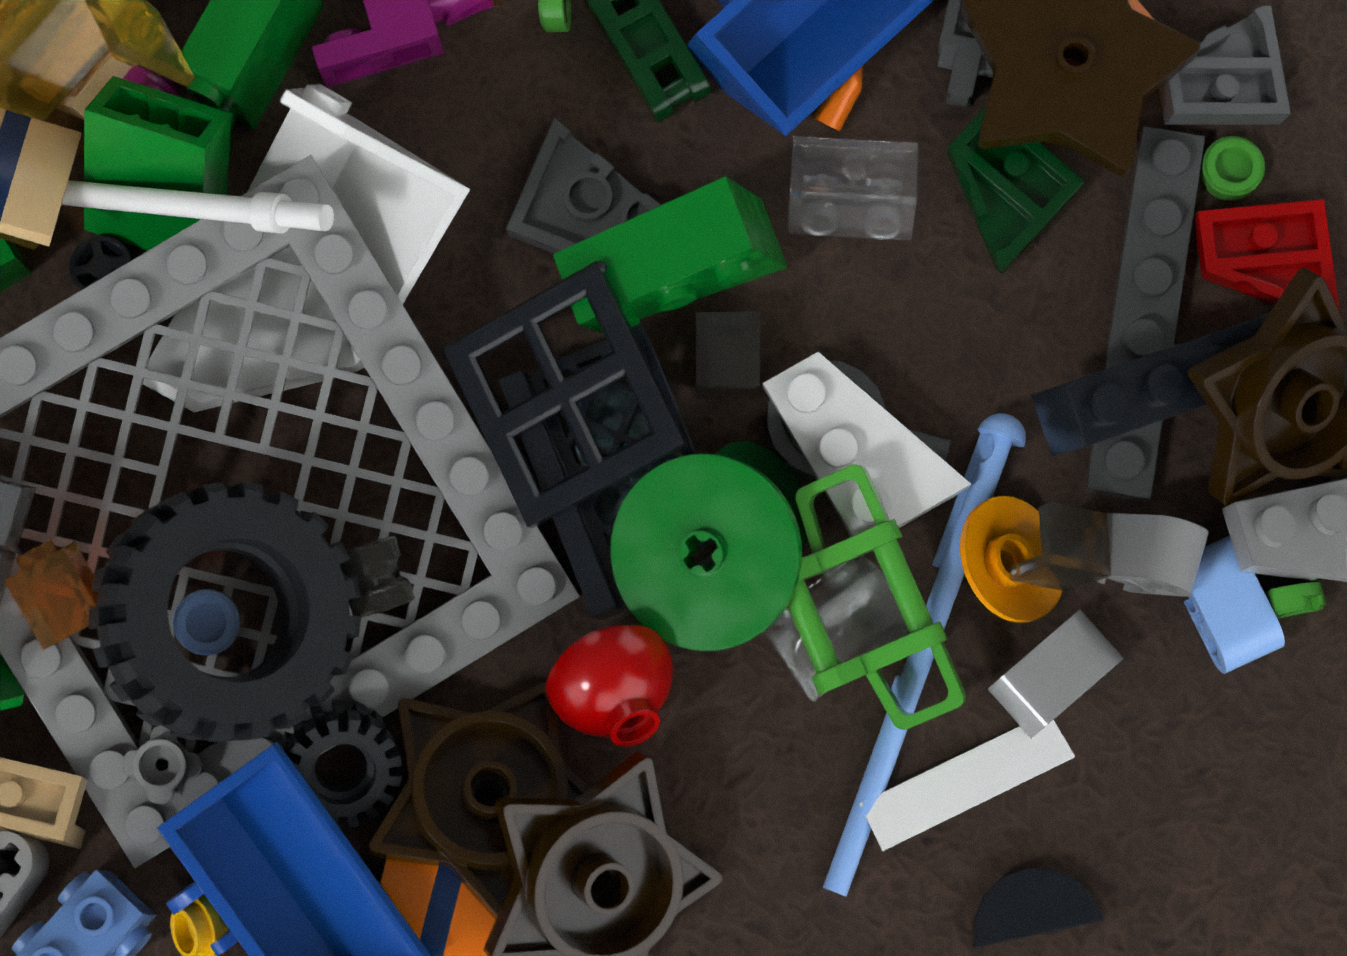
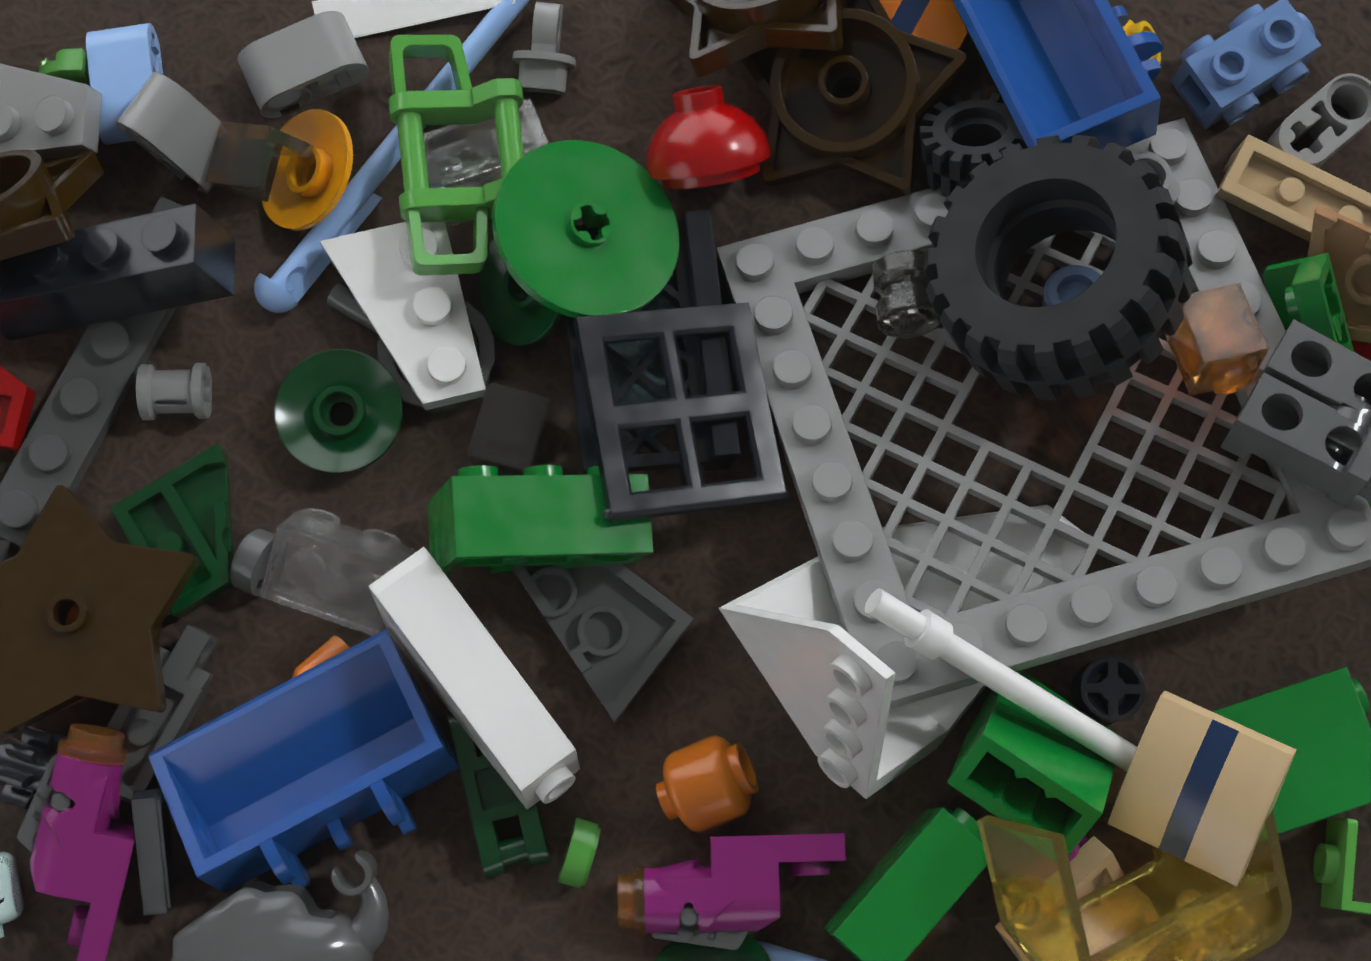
camera: 175 degrees left, 0 degrees up
none -> light grey bush [136,363,212,420]
none -> dark grey tile [230,528,286,596]
none -> dark green dish [275,349,403,474]
none -> white slope [368,547,580,810]
none -> light grey piece [512,2,576,95]
none -> orange head [656,735,759,833]

